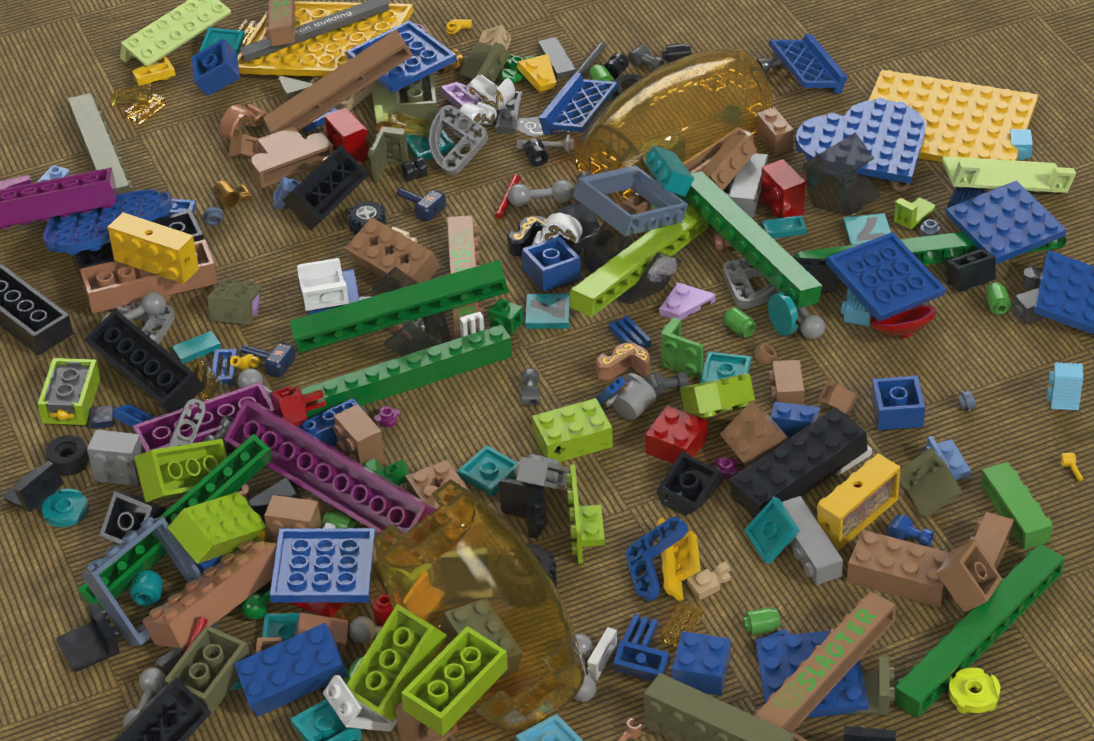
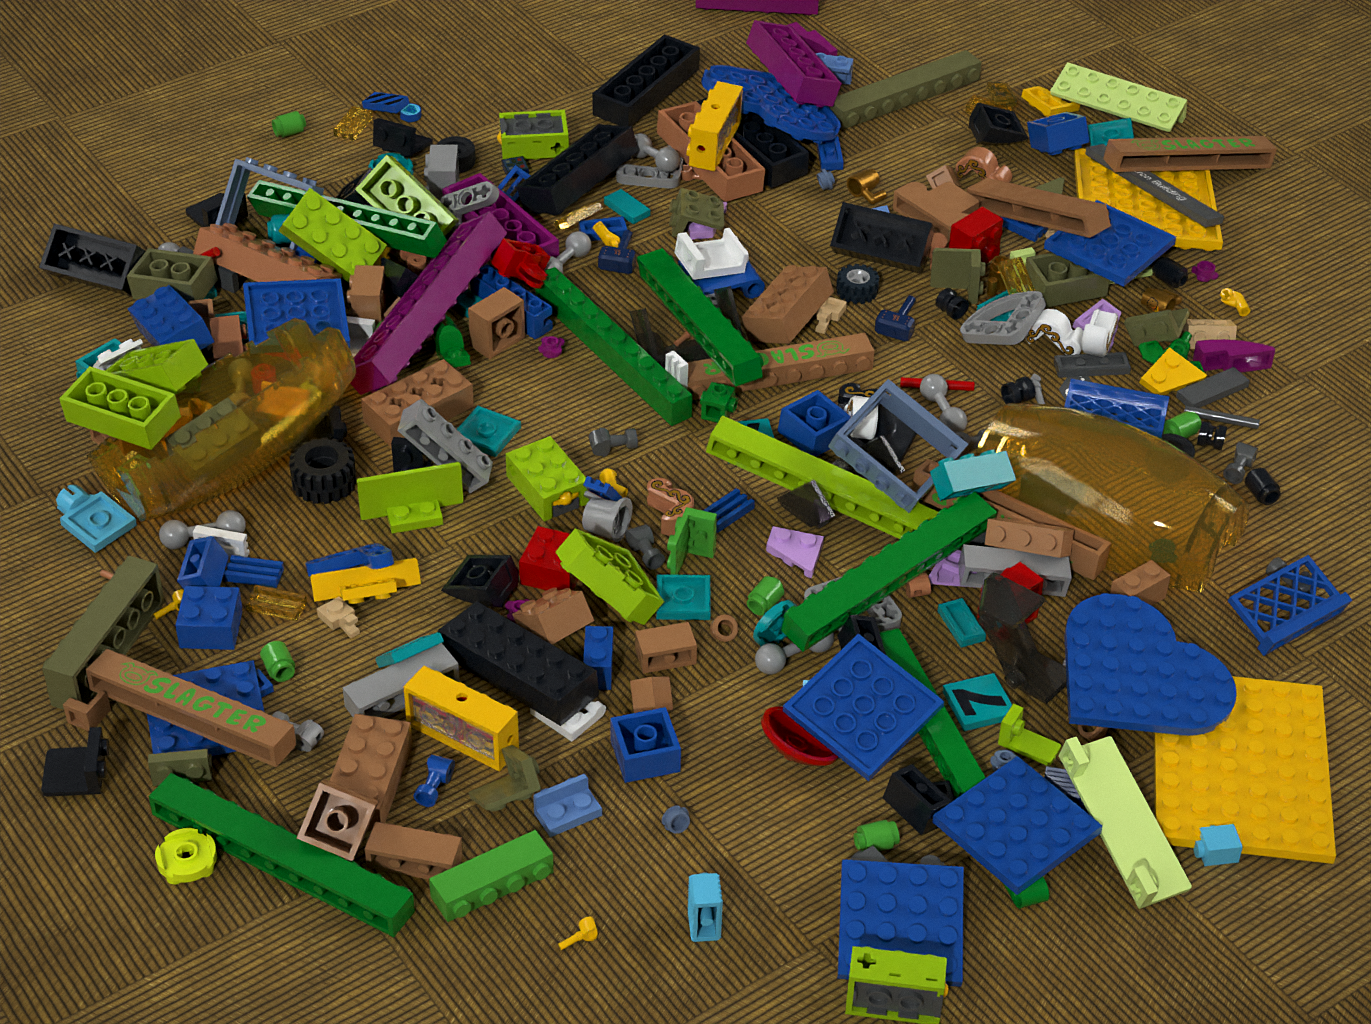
camera: 75 degrees right, 0 degrees up
none -> light grey leg [272,711,324,752]
none -> yellow arm [599,468,628,498]
none -> black slope [968,102,1028,146]
none -> magenta slope [1193,339,1275,373]

